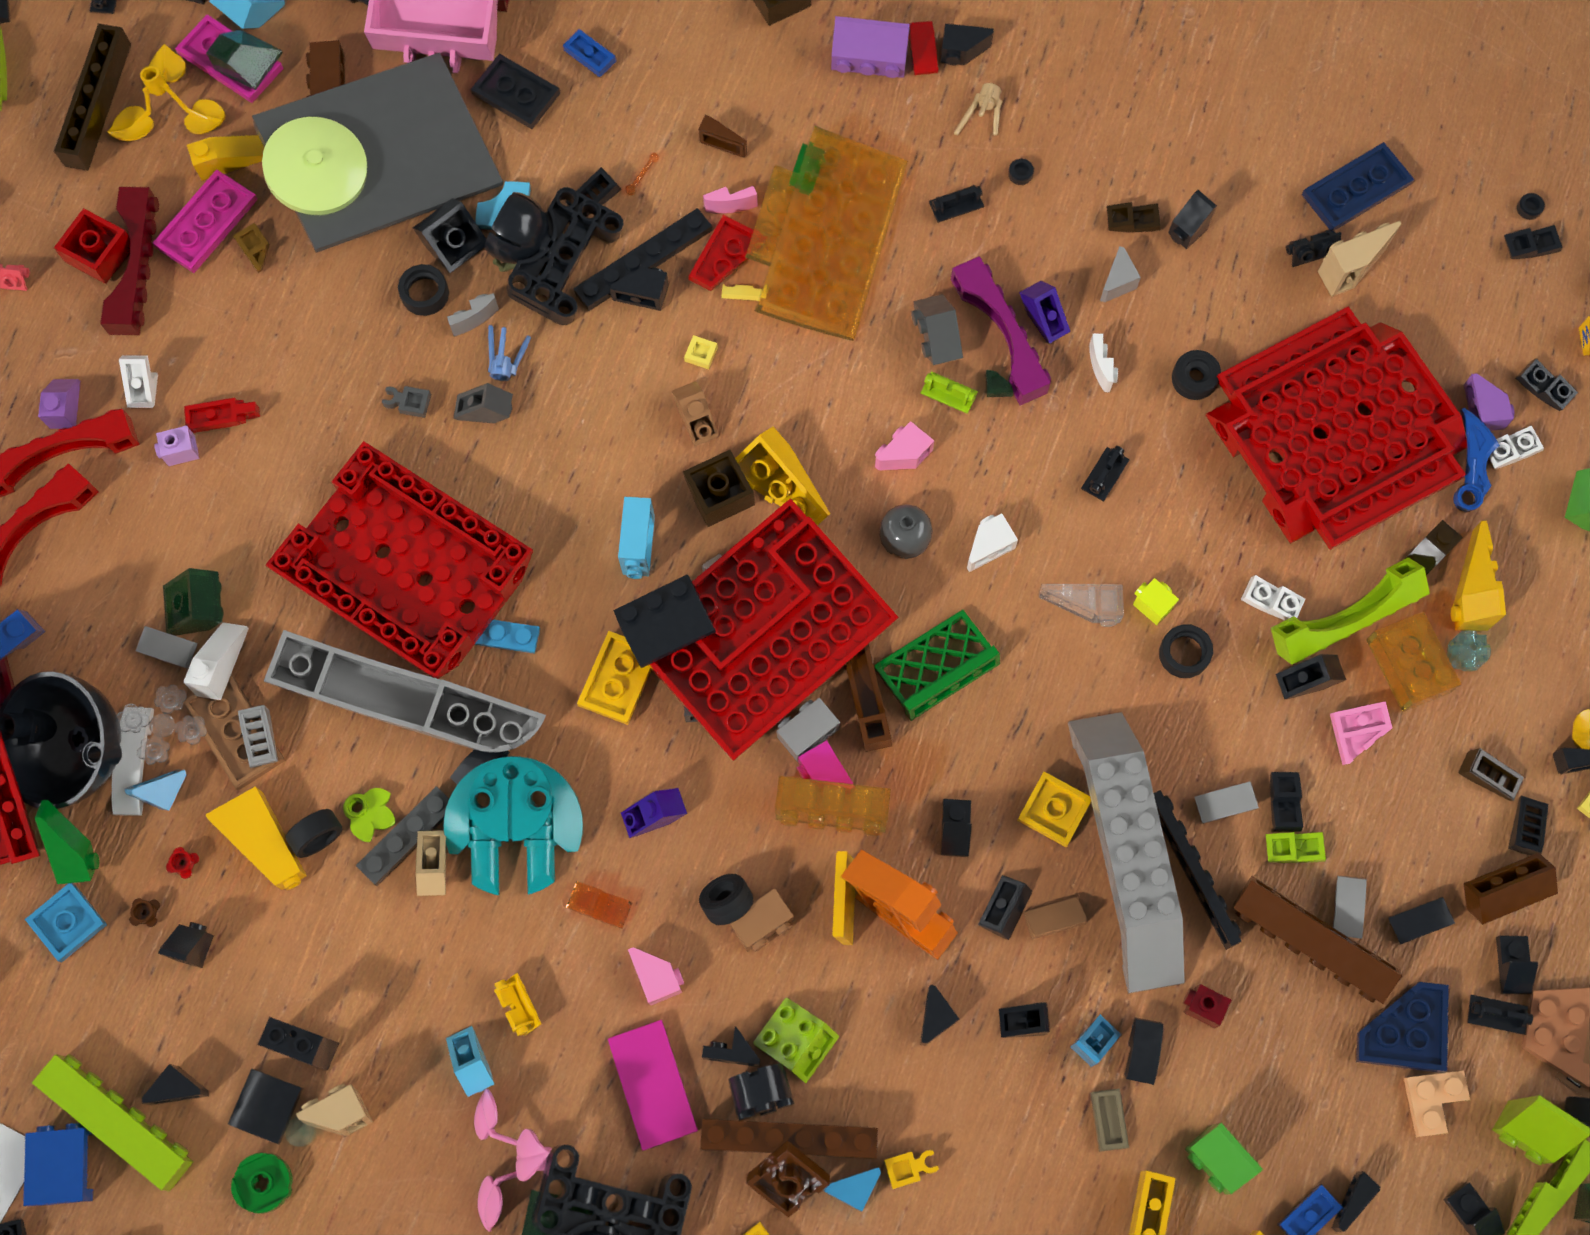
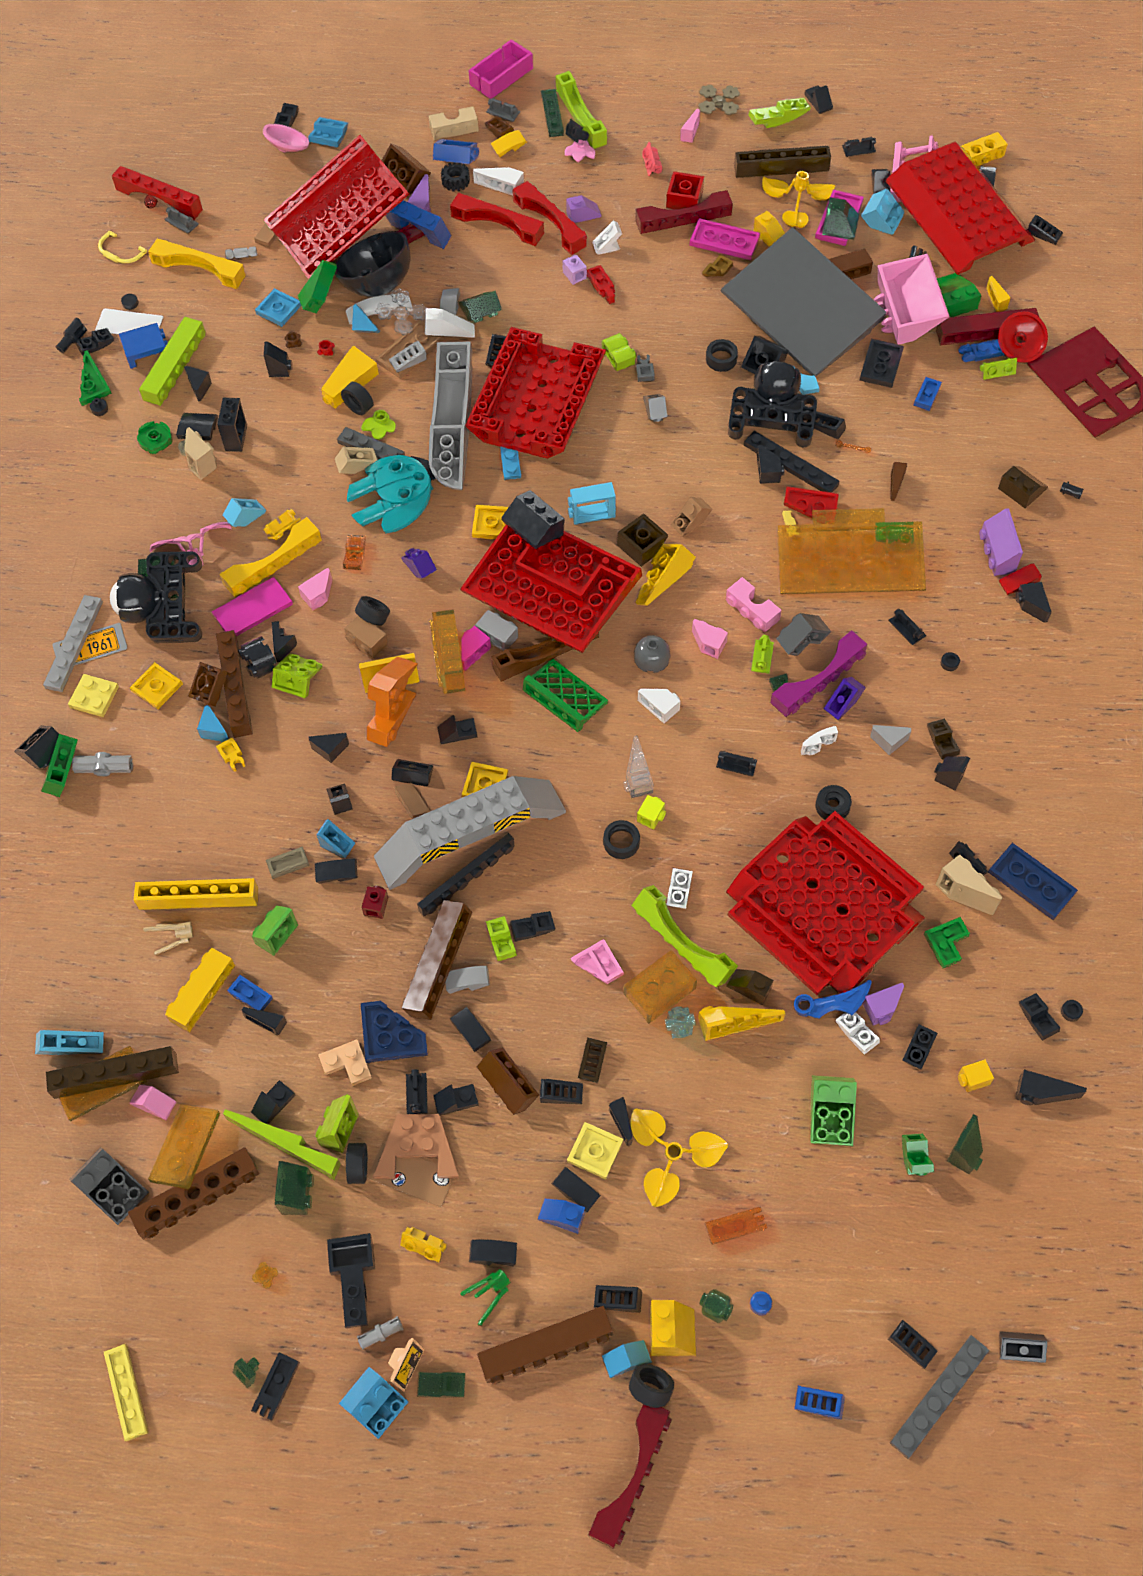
camera: 75 degrees right, 10 degrees down
yellowish green dish [262,117,367,215] -> none
light grey slope [447,293,499,337] -> none
medium blue plant [488,325,531,381] -> none
light yellow tile [684,335,718,370] -> none
bright pink slope [703,186,758,214] -> none
tan plant [954,83,1002,136] -> none
light grey slope [1195,781,1259,823] -> none
black slope [1276,654,1346,699] -> none
none -> yellow arch [219,517,322,598]
none -> black slope [485,334,506,366]
none -> lime brick [602,333,636,371]
none -> bright pink arch [726,577,782,633]
none -> green plate [924,917,970,969]

